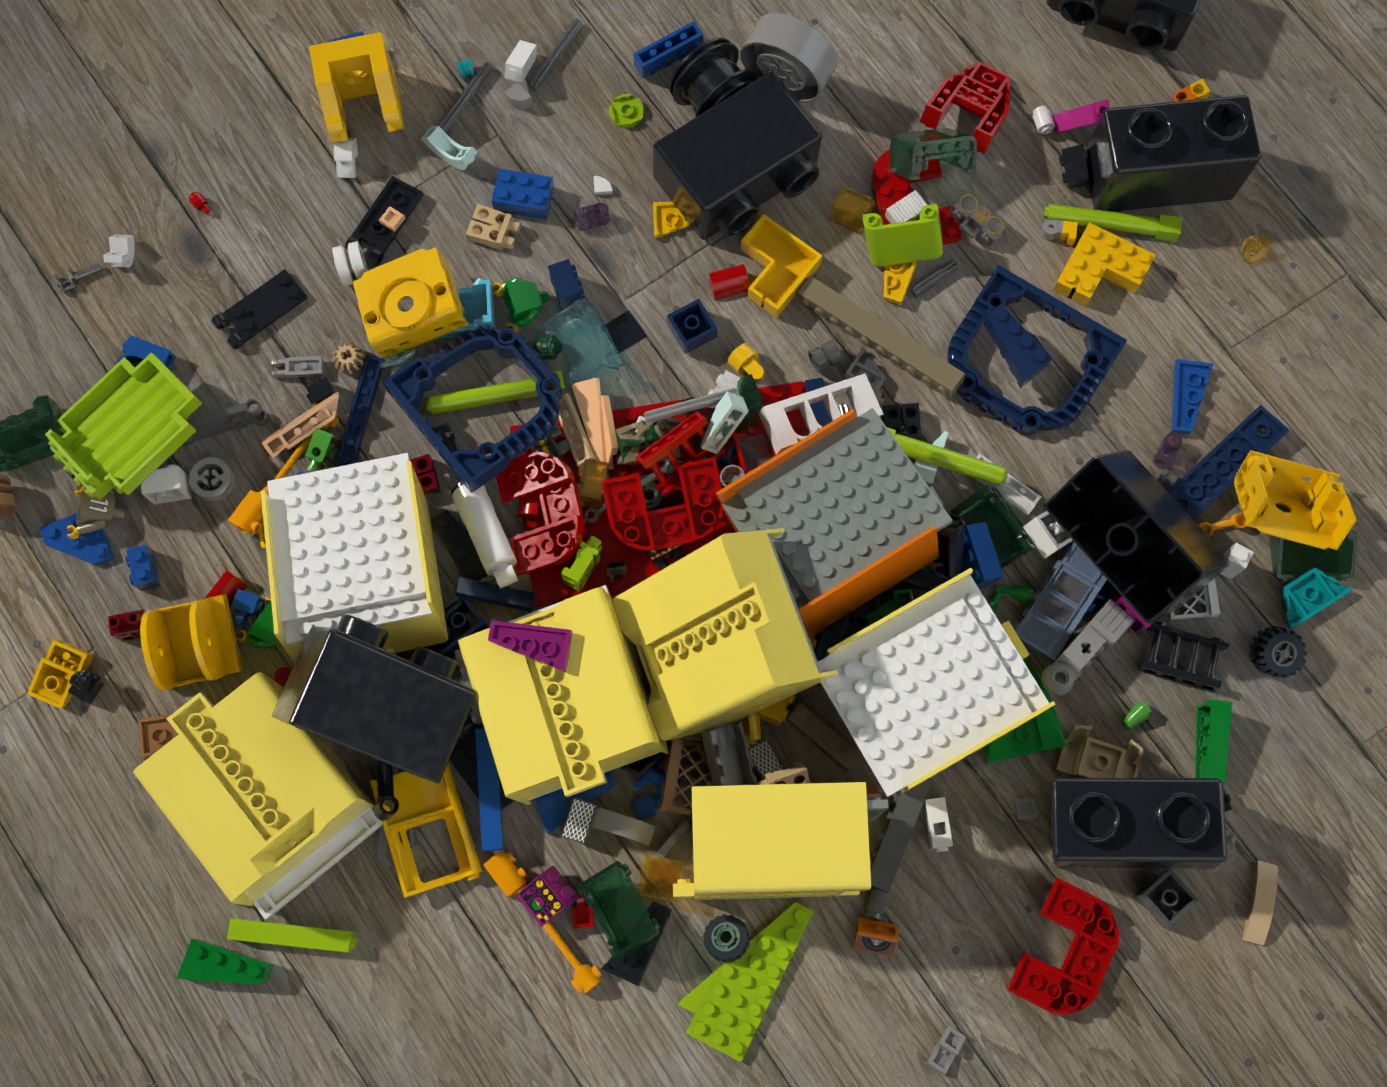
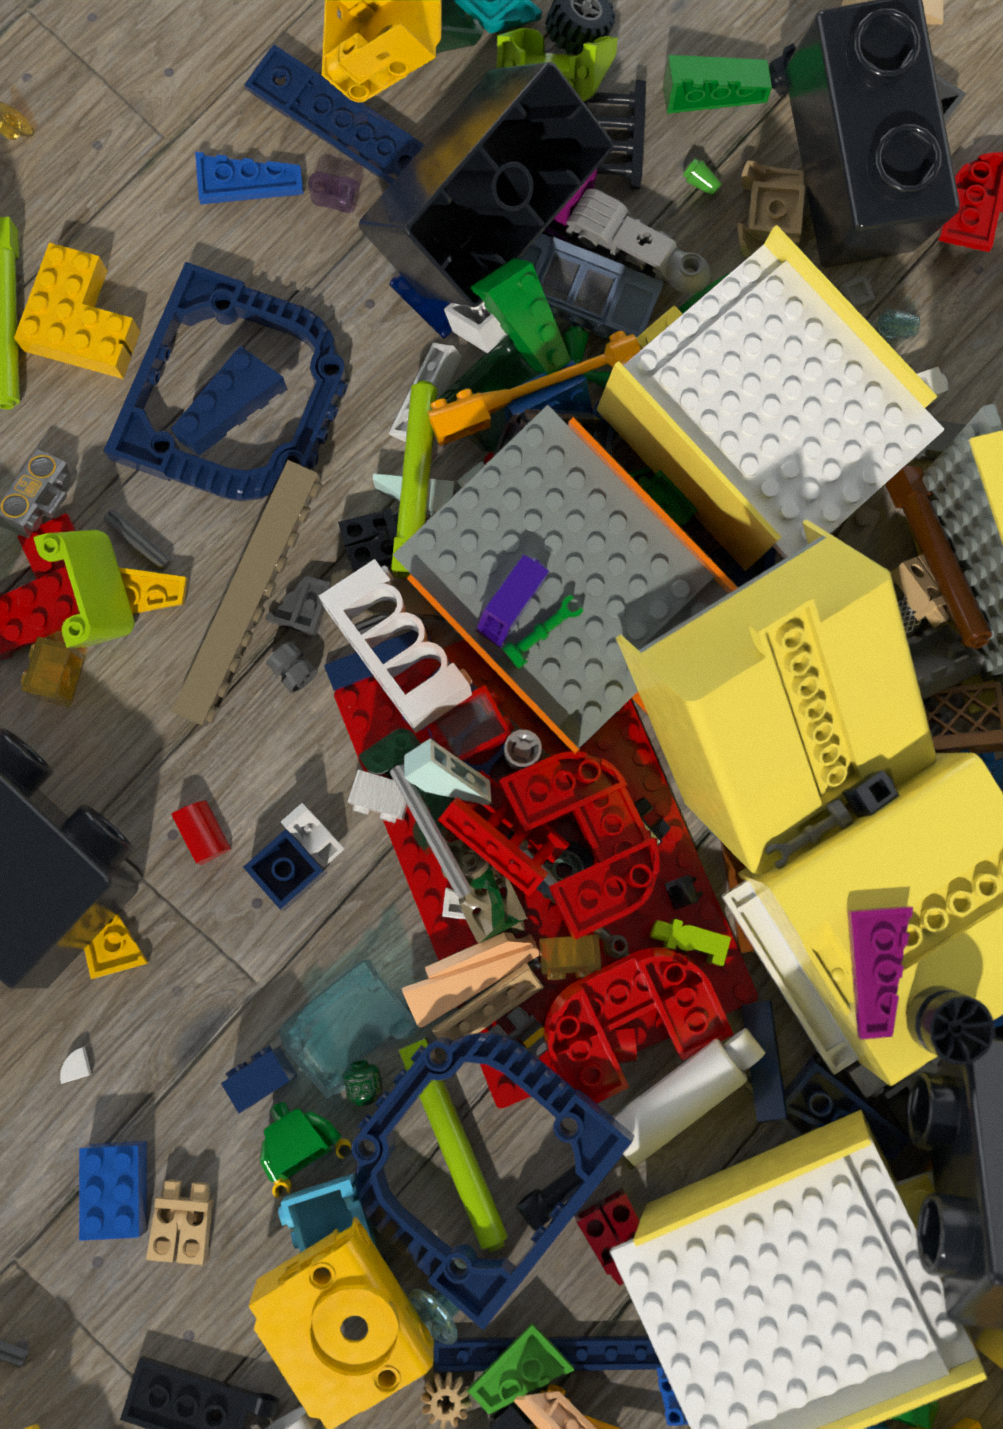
camera: 105 degrees left, 5 degrees up
bright green torso [305,428,341,472] -> none
light nougat tile [379,207,405,232] -> none
light aqua arch [421,126,477,170] -> none
black wing [430,510,487,580] -> none
clear purple piece [574,203,610,231] -> none
black sticker [601,310,647,353] -> none
yellow piece [728,343,765,381] -> none
yellow piece [741,214,822,318] -> none
white brick [885,190,928,224] -> none
leg [1041,220,1078,246] -> none
dark grey wheel [1157,468,1179,491] -> none
light orange bar [1198,513,1247,536] -> none
white brick [1220,543,1254,580] -> none
none -> white brick [281,803,344,868]
none -> light orange bar [427,330,641,446]
none -> bright green wing [468,1322,574,1414]
none -> green wedge [471,258,571,375]
none -> dark purple slope [476,554,549,648]
none -> lime windscreen [497,28,618,101]
none -> green piece [502,595,584,669]
none -> dark grey piece [766,799,853,868]
none -> black brick [842,770,899,818]
none -> clear light blue brick [878,309,920,339]
none -> black wheel [907,986,995,1065]

